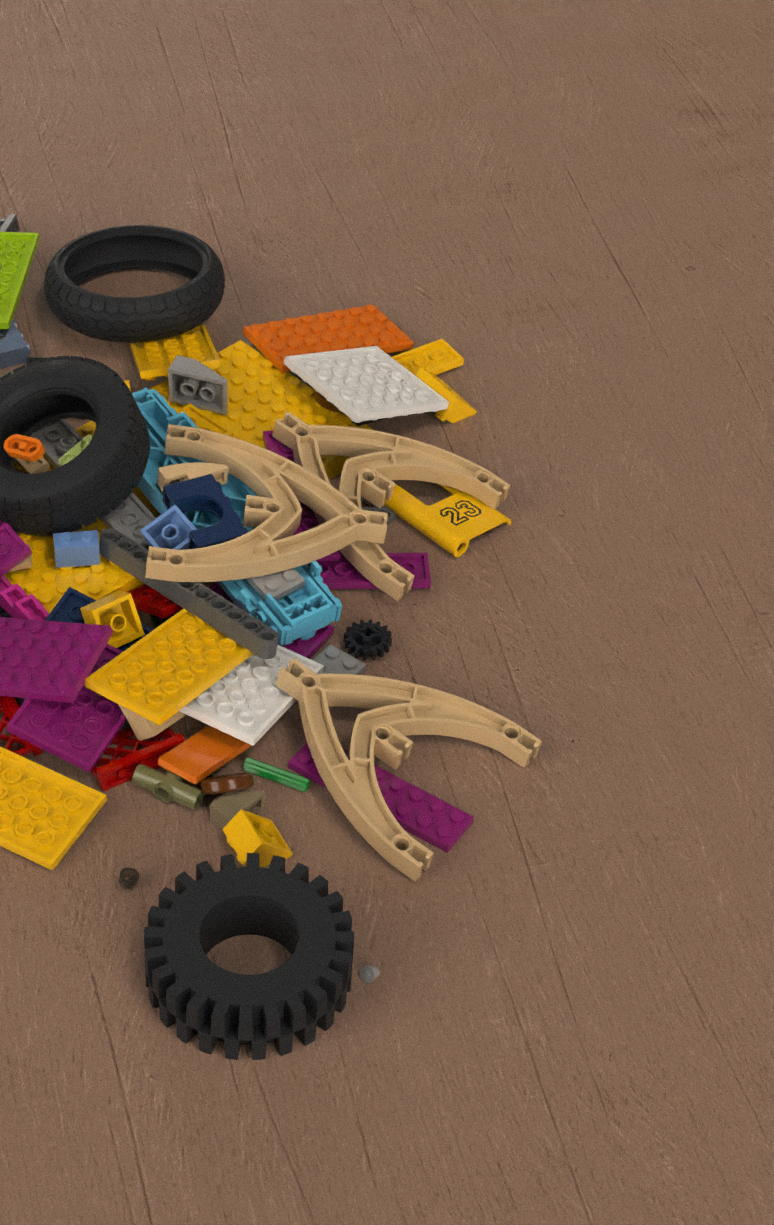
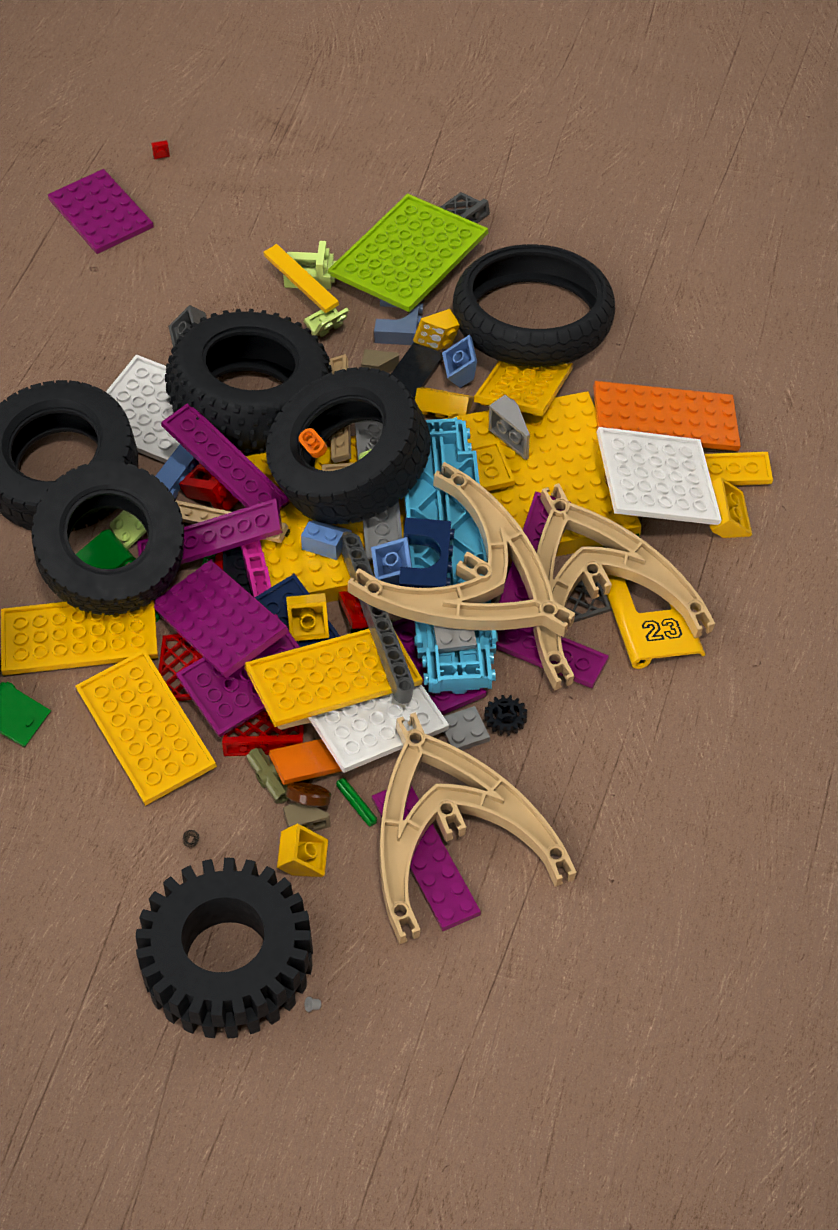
camera: 35 degrees right, 10 degrees up
tan slope [157,462,229,491] -> none
none -> yellow slope [413,309,459,351]
none -> medium blue slope [442,335,477,388]

